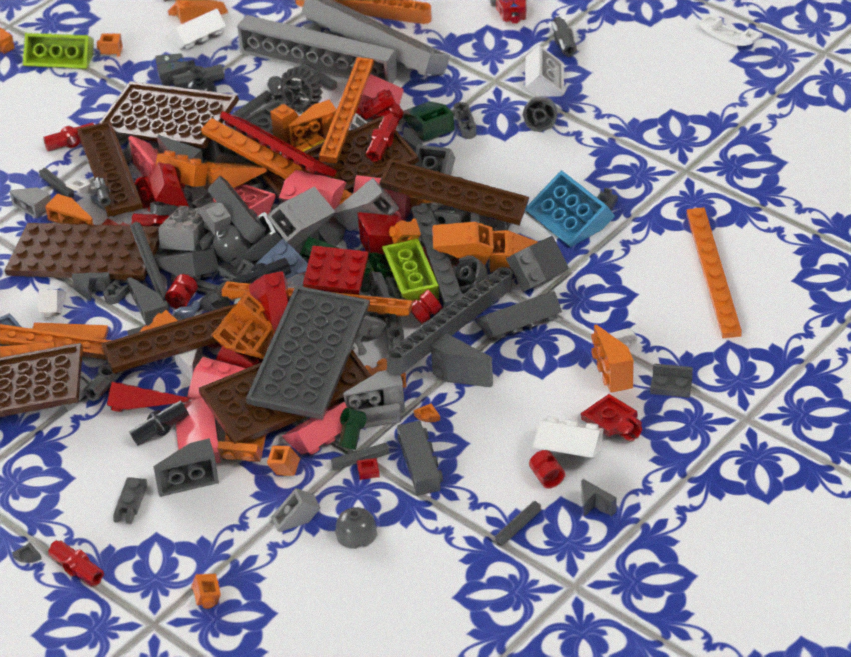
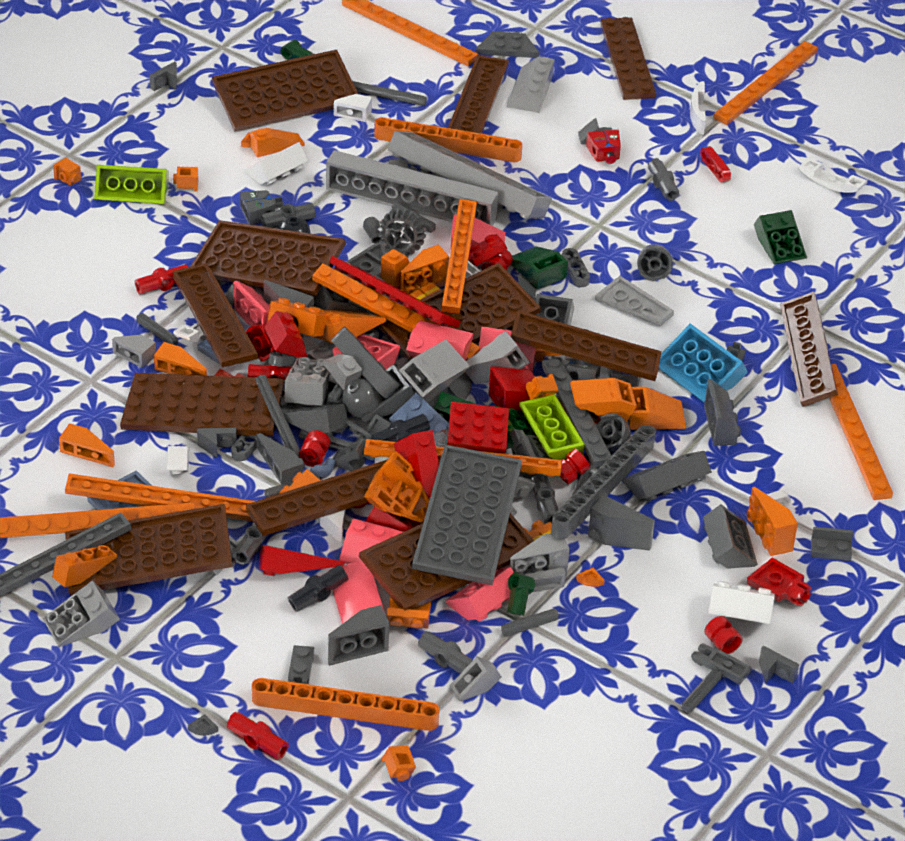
camera: 10 degrees left, 0 degrees up
orange tile [32,322,109,340] -> none
dark grey axle [94,177,111,206] -> none
dark grey axle [232,90,272,118] -> none
orange brick [267,446,300,476] -> none
dark grey cylinder [335,507,377,549] -> none
red tile [357,458,380,480] -> none
red piece [366,114,399,162] -> none
dark grey brick [397,420,443,496] -> none
dark grey slope [506,235,569,292] -> none
white slope [525,45,564,97] -> none
none -> orange beam [251,678,440,731]
none -> dark grey piece [418,631,473,674]
none -> light grey wing [595,276,674,325]
none -> dark grey hinge [691,644,752,685]
none -> red beam [700,146,731,183]
none -> dark grey slope [703,504,758,569]
none -> dark grey slope [704,379,741,446]
none -> dark green slope [753,210,807,265]
none -> plate [780,292,838,407]

